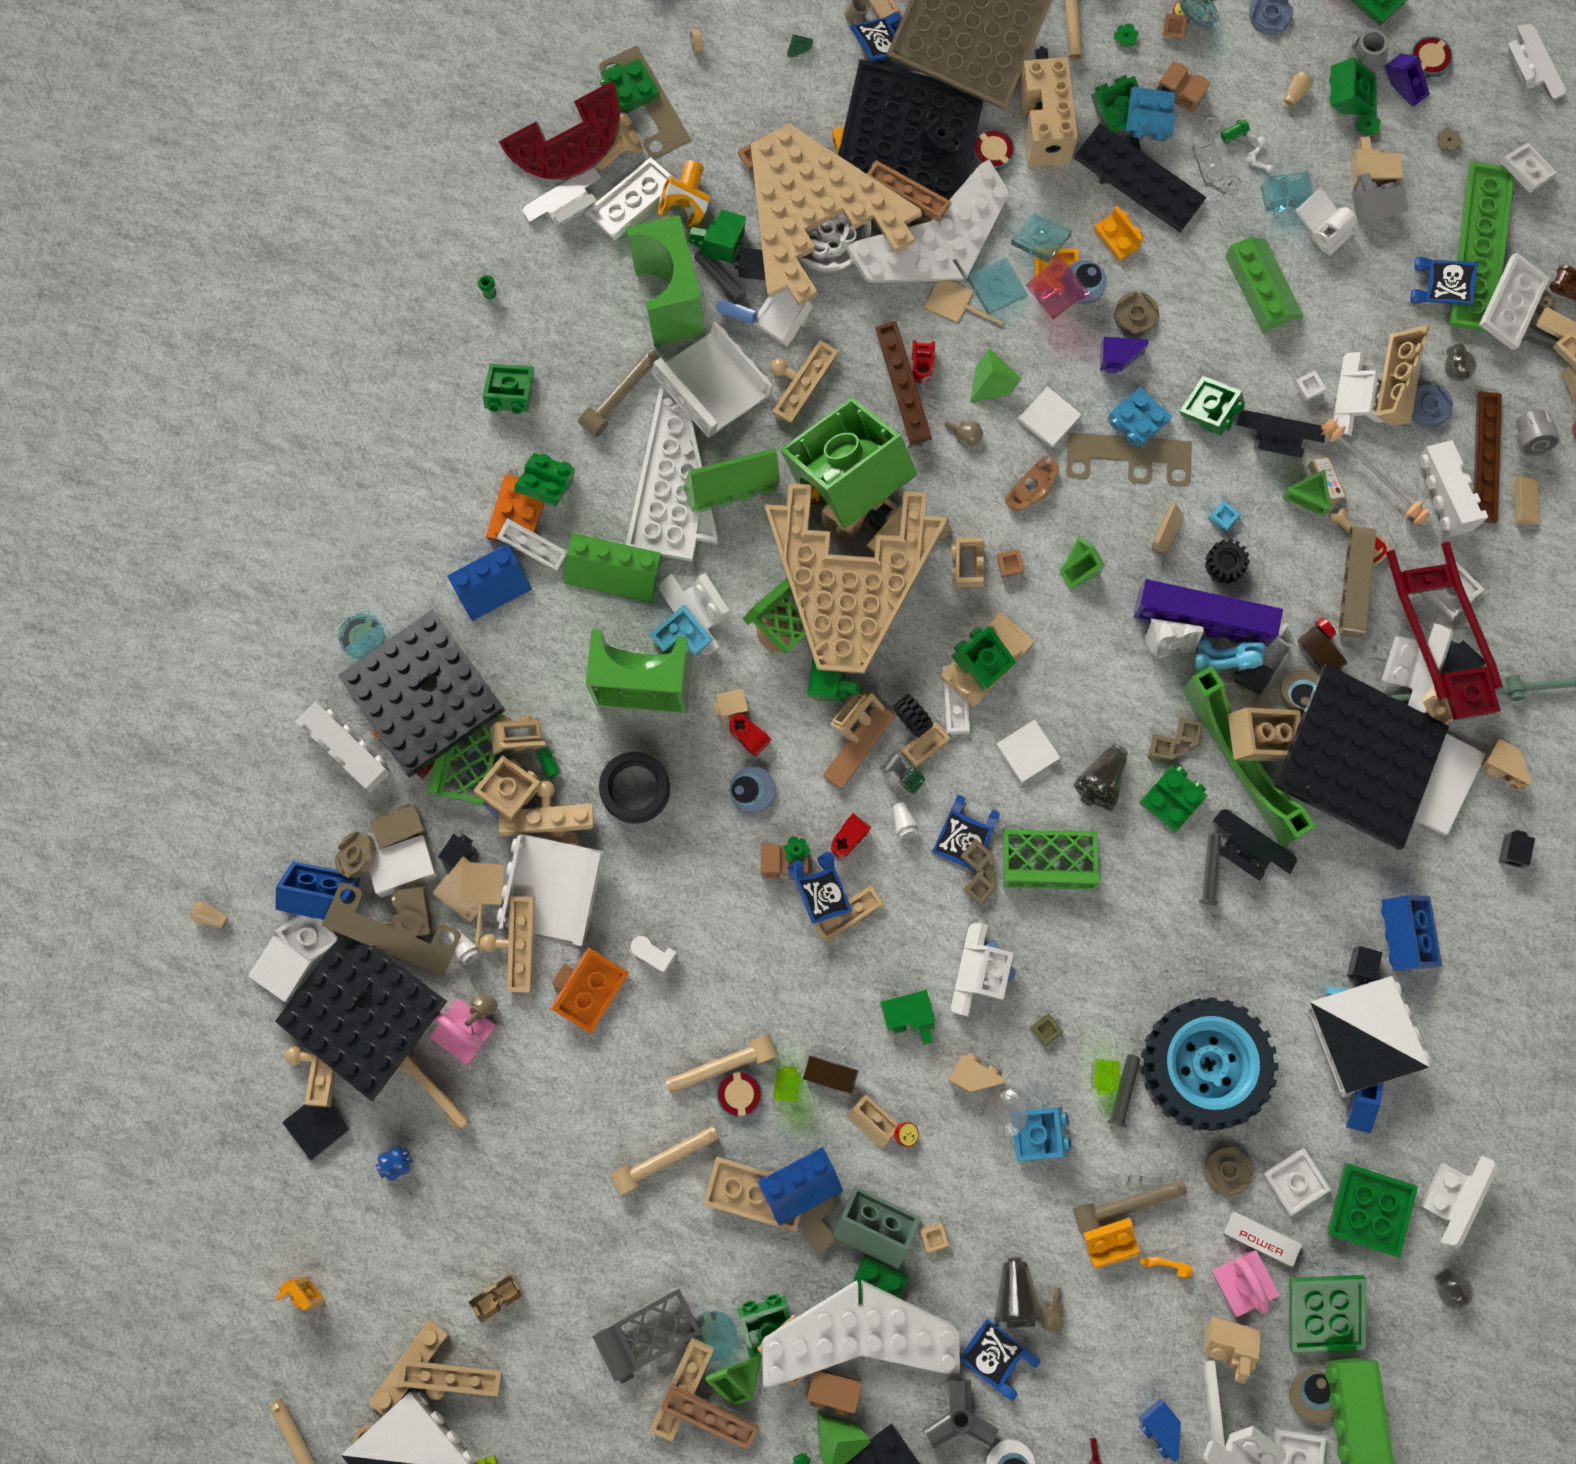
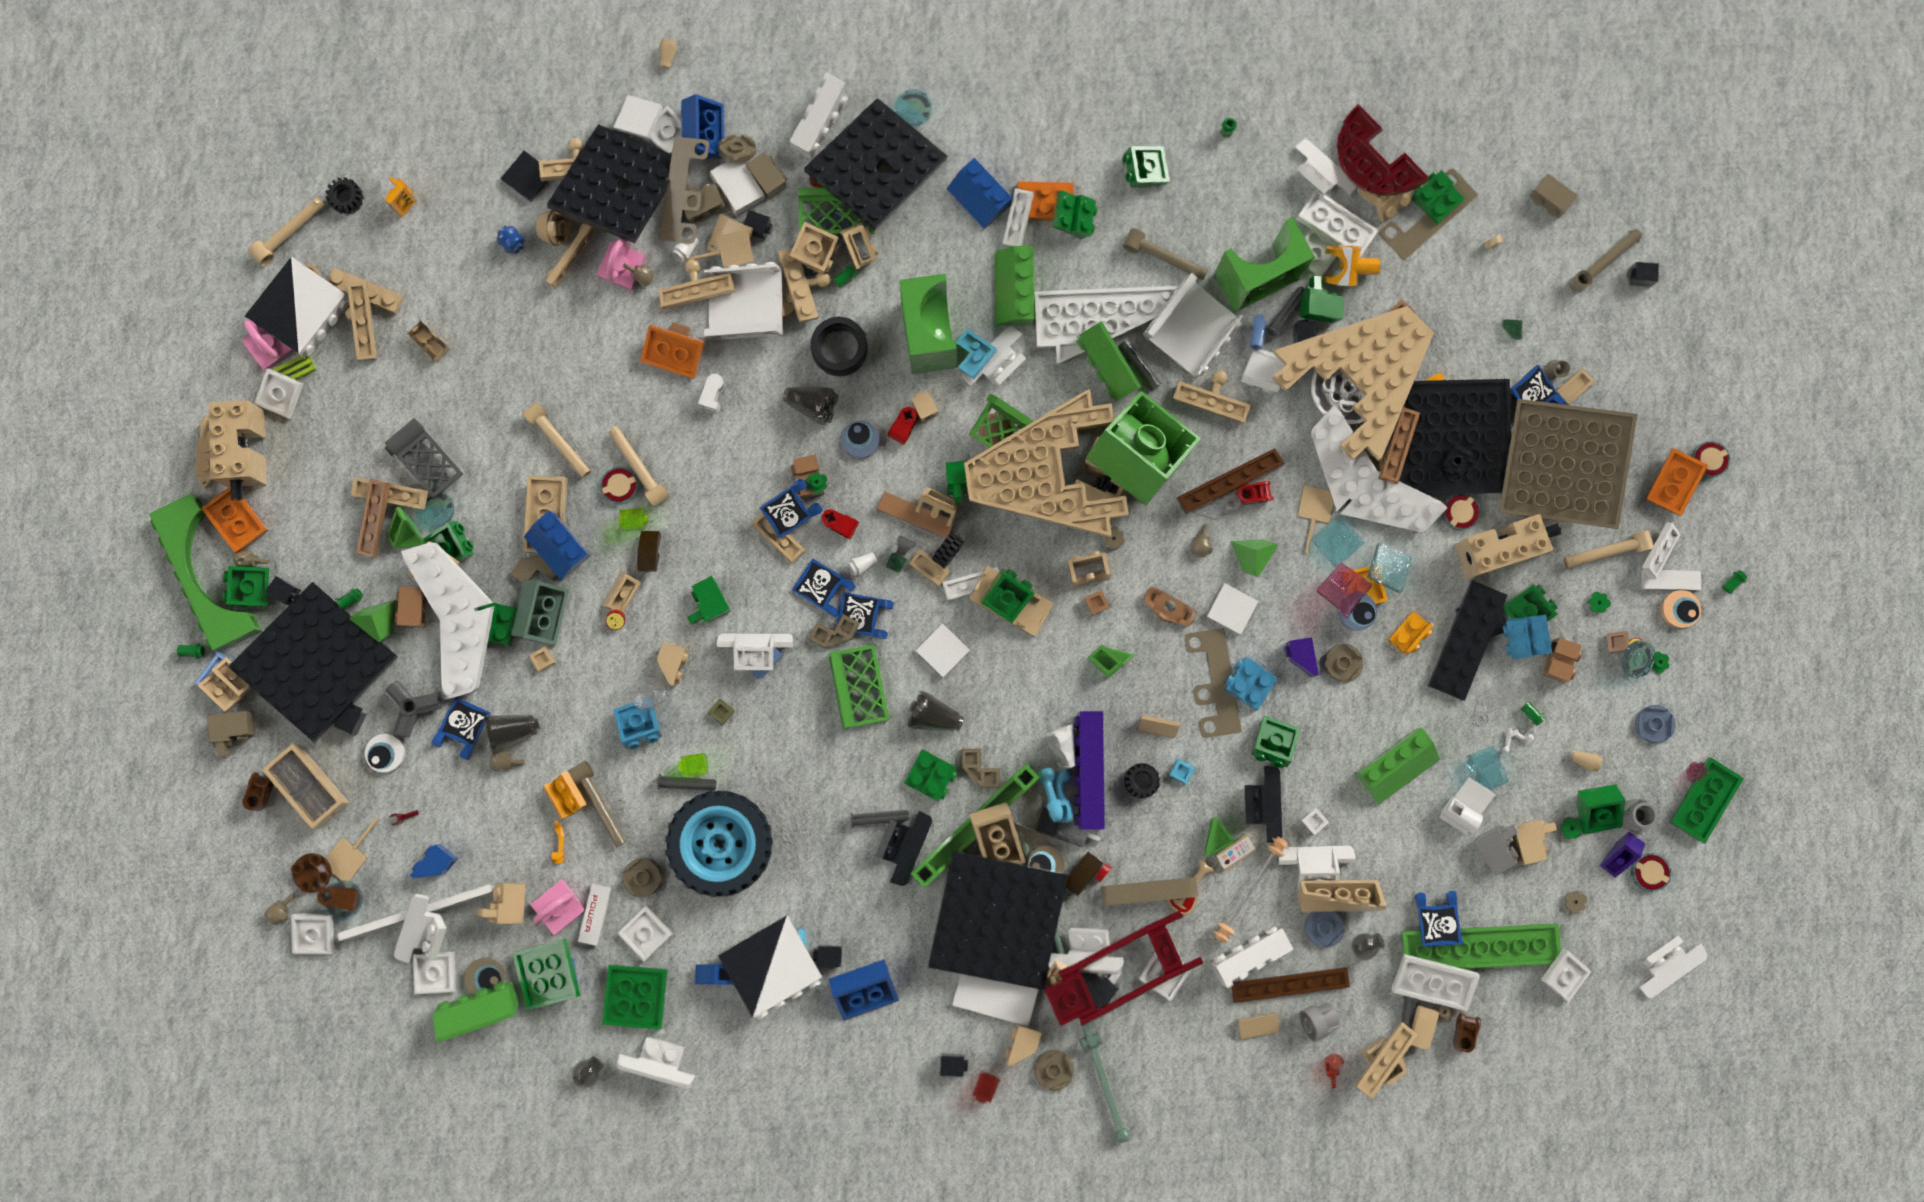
camera: 70 degrees right, 5 degrees up
none -> black tyre [325,177,364,215]
none -> tan cone [536,210,572,246]
none -> clear smoke cone [783,387,839,425]
none -> flag [792,558,856,617]
none -> clear red brick [972,1070,1000,1104]
none -> dark tan tile [1034,1050,1074,1091]
none -> dark grey pin [1118,339,1162,391]

